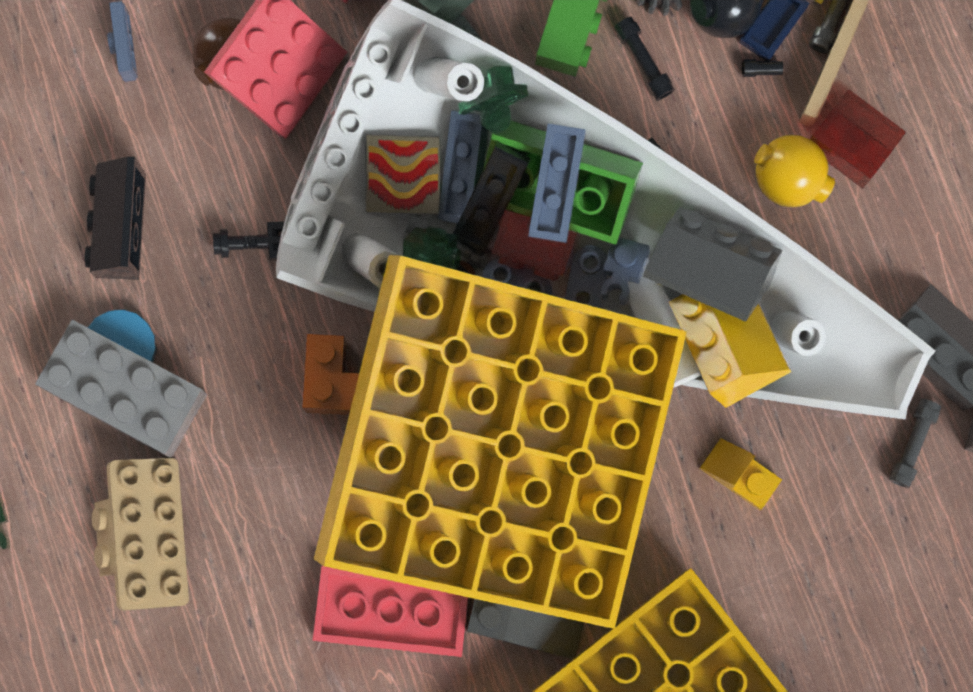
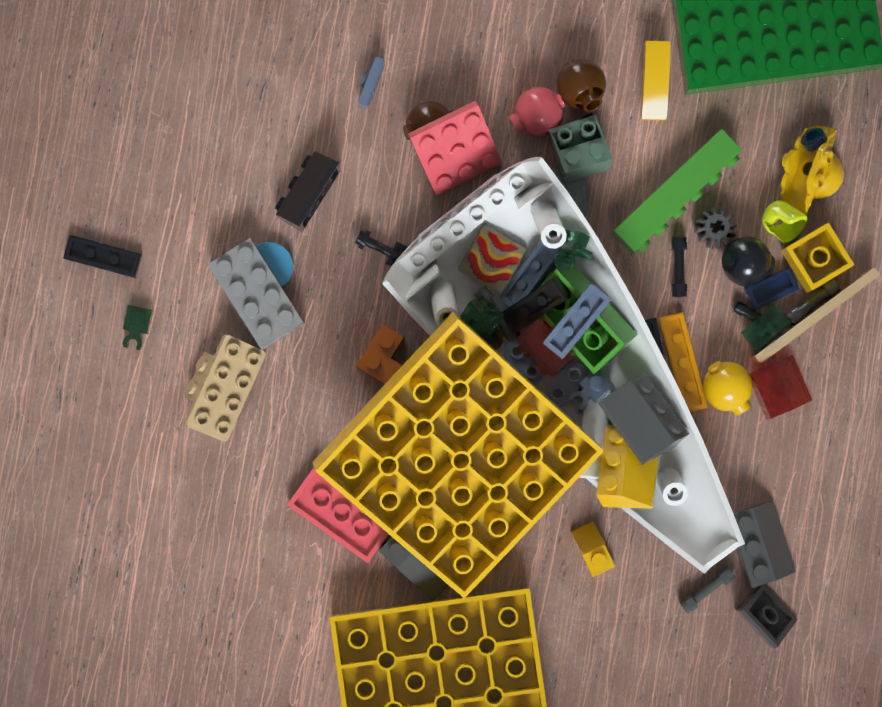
camera: 30 degrees right, 5 degrees up
none -> light orange tile [658,312,708,412]
none -> clear green hips [741,303,791,352]

